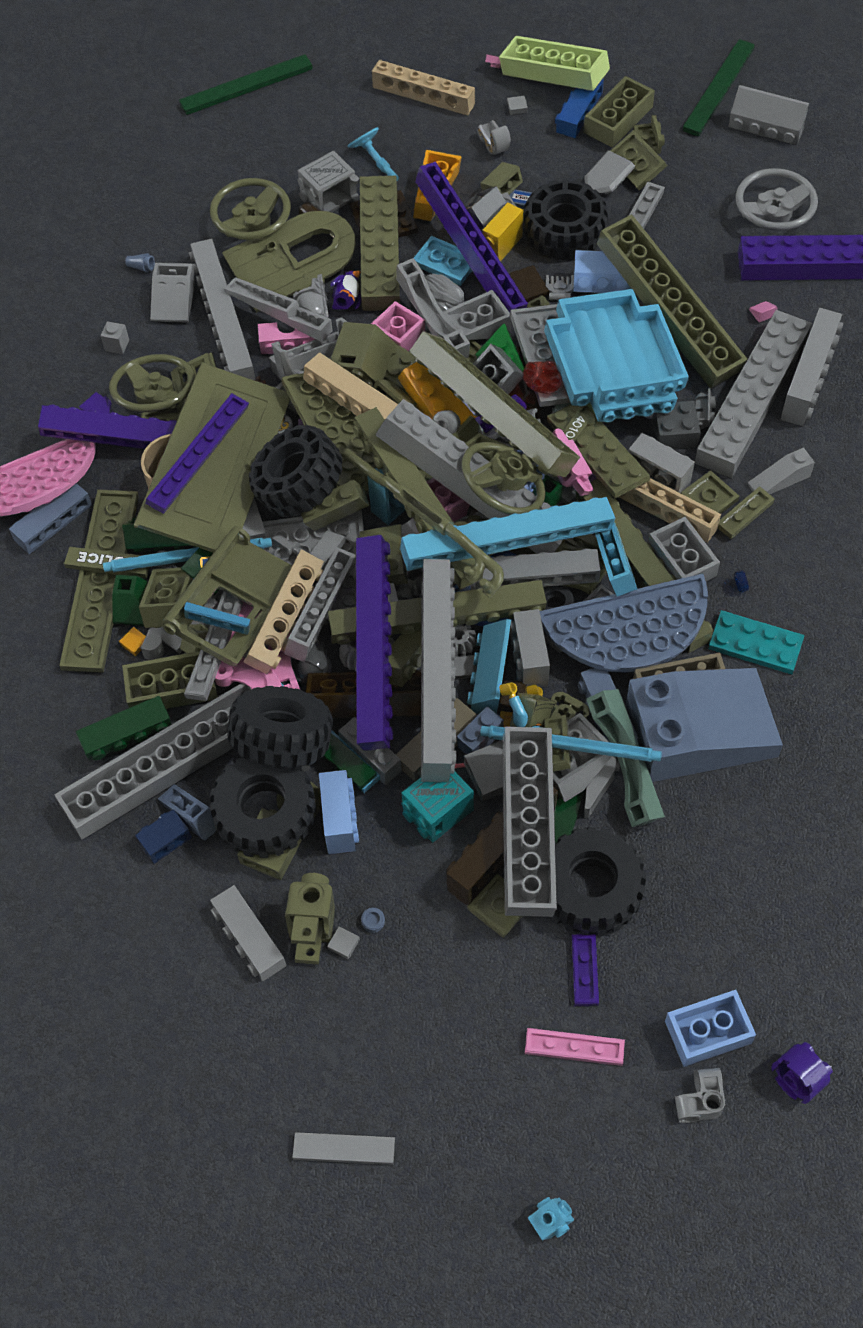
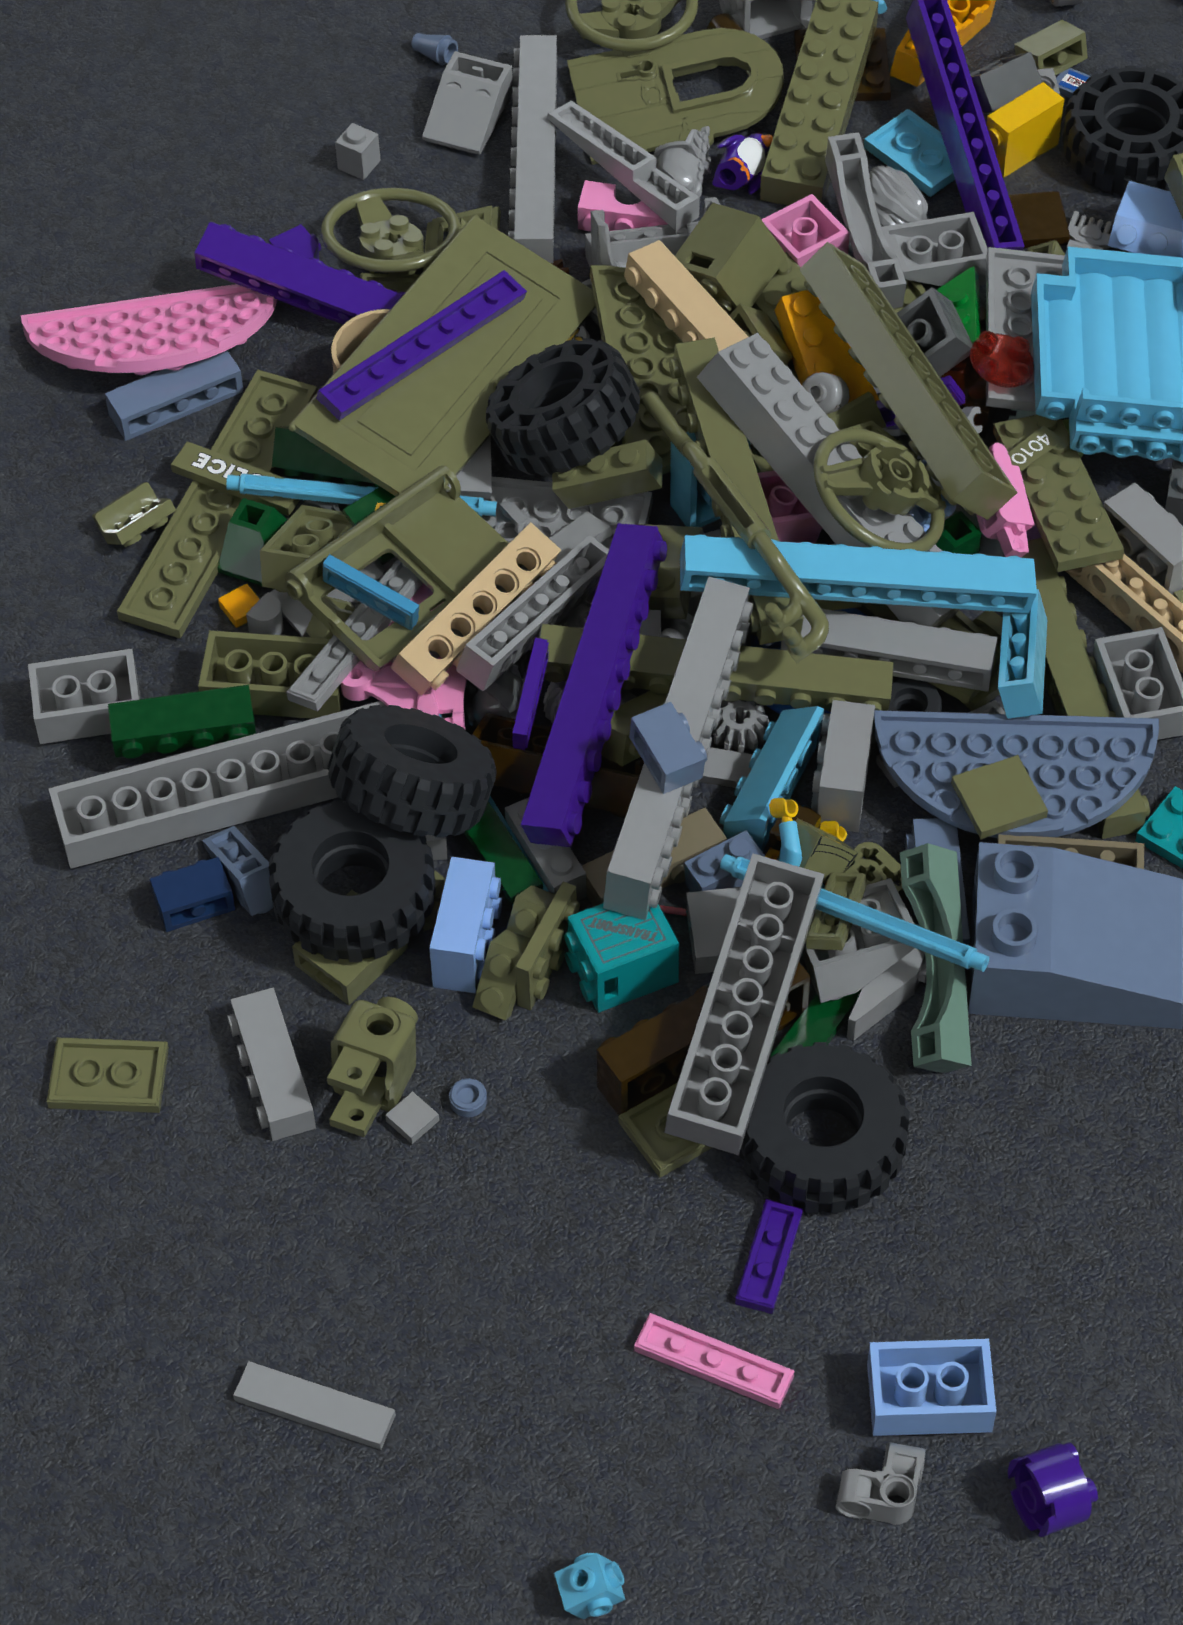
camera: 15 degrees right, 5 degrees down
none -> light grey brick [28,649,140,744]
none -> olive tile [47,1037,169,1113]
none -> olive bracket [92,482,176,547]
none -> olive arch [472,885,555,1020]
none -> dark purple tile [512,638,549,750]
none -> olive plate [515,881,580,1011]
none -> sand blue brick [629,702,707,794]
none -> olive tile [951,755,1048,839]

